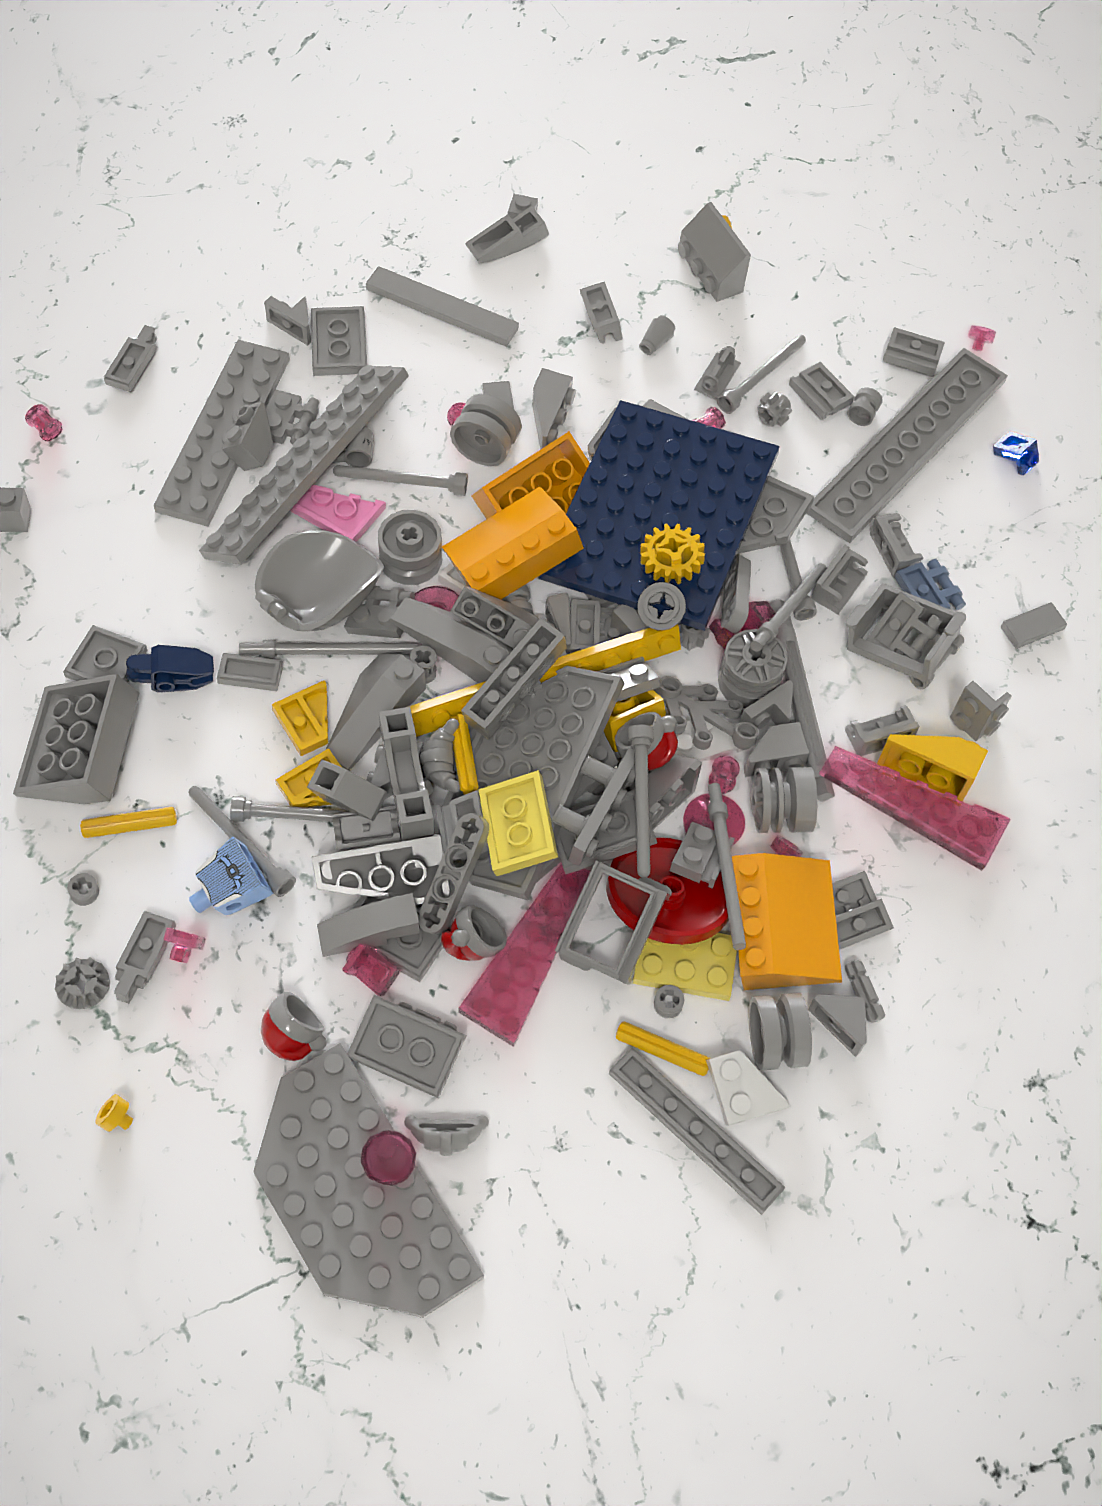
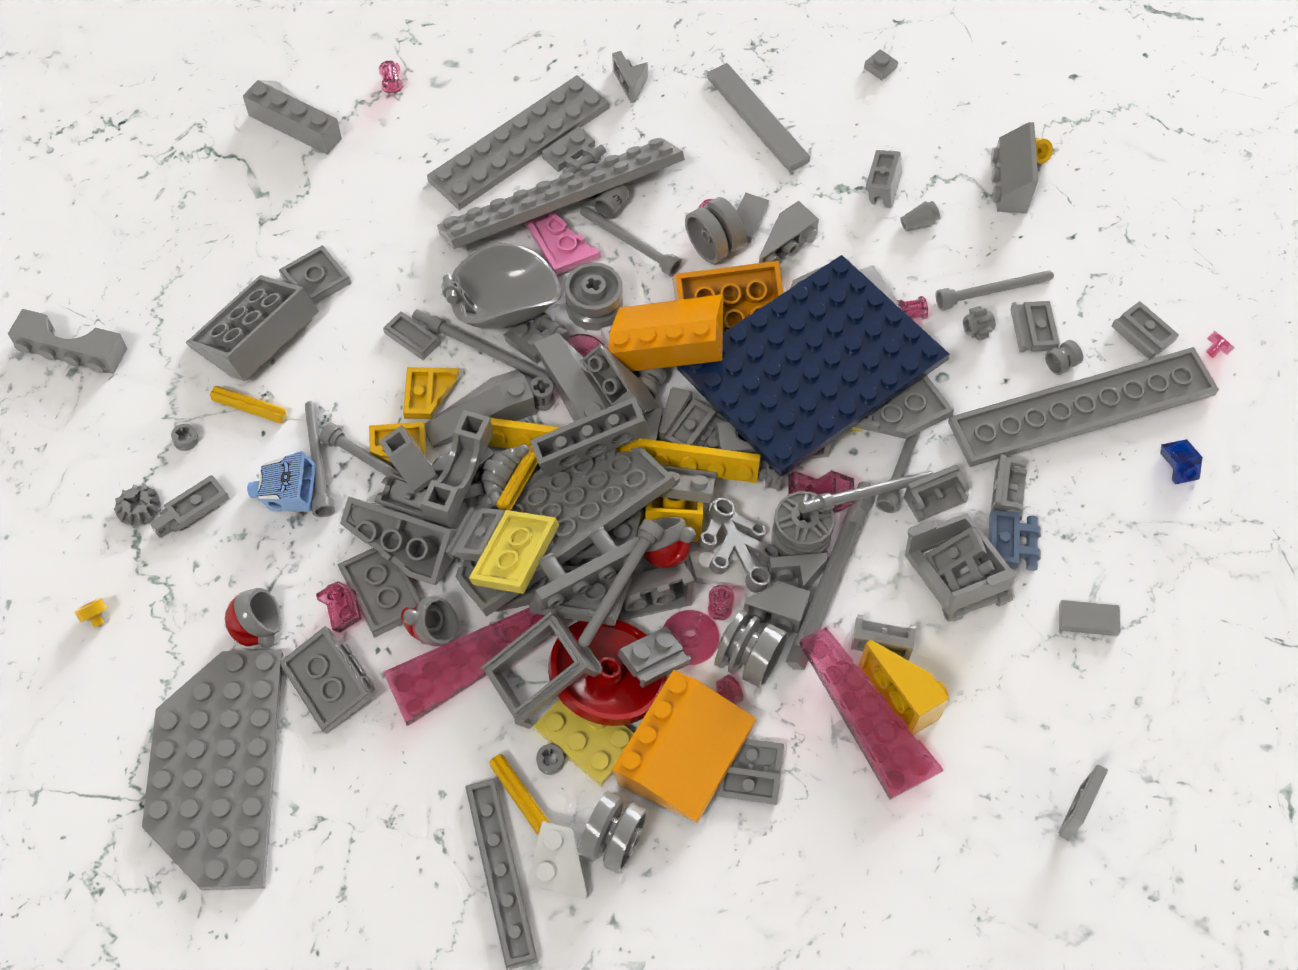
camera: 35 degrees right, 0 degrees up
light grey hinge [104,325,157,392] -> none
dark blue hinge [126,644,214,693] -> none
clear pink tile [163,927,206,963] -> none
light grey slope [222,401,273,471] -> none
light grey tile [311,306,367,376] -> none
light grey slope [317,893,420,957] -> none
clear pink hair [361,1130,417,1186] -> none
light grey piece [404,1115,489,1156] -> none
light grey beam [418,813,489,935] -> none
light grey slope [465,206,549,263] -> none
light grey gear [638,582,686,631] -> none
yellow gear [640,524,705,584] -> none
light grey hinge [694,346,741,400] -> none
light grey bar [708,783,746,950] -> none
light grey beam [721,554,751,634] -> none
light grey slope [808,994,867,1057] -> none
light grey axle [845,960,885,1023] -> none
light grey bracket [950,681,1012,741] -> none

